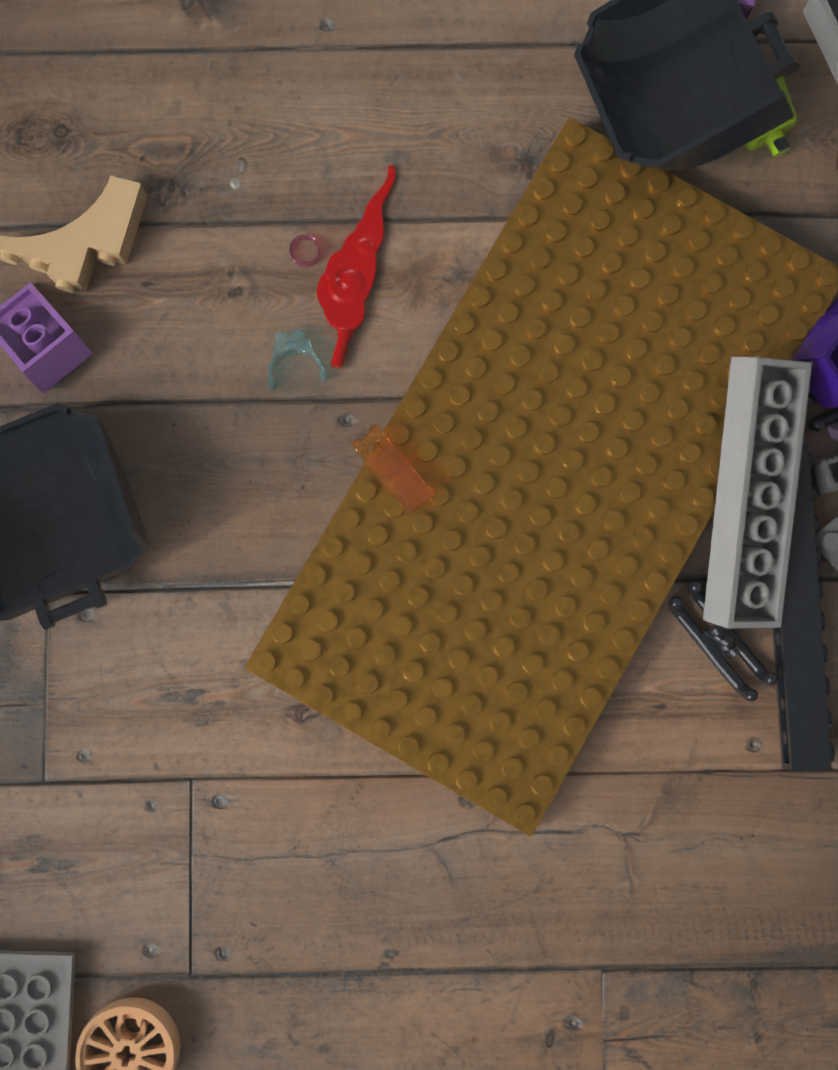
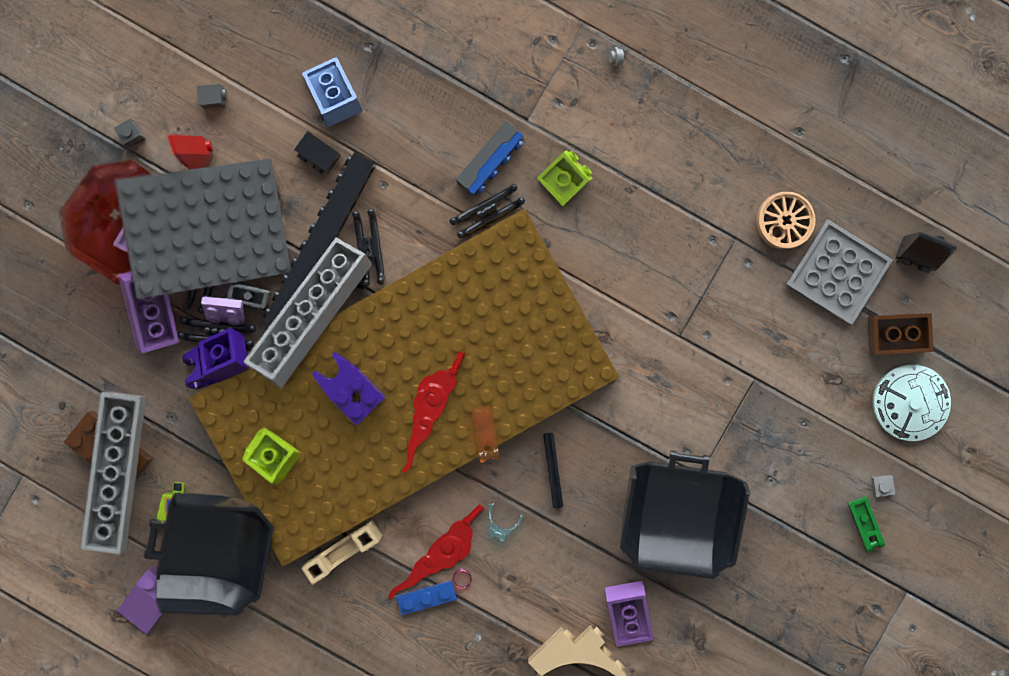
camera: 150 degrees left, 5 degrees up
none -> lime slope [242,428,300,484]
none -> tan arch [302,519,383,584]
none -> dark purple brick [312,352,386,425]
none -> blue plate [396,580,457,615]
none -> red piece [402,351,466,473]
none -> black piece [449,184,525,239]
none -> piece [456,121,524,196]
none -> lime plate [537,150,593,206]
none -> black axle [543,433,563,508]

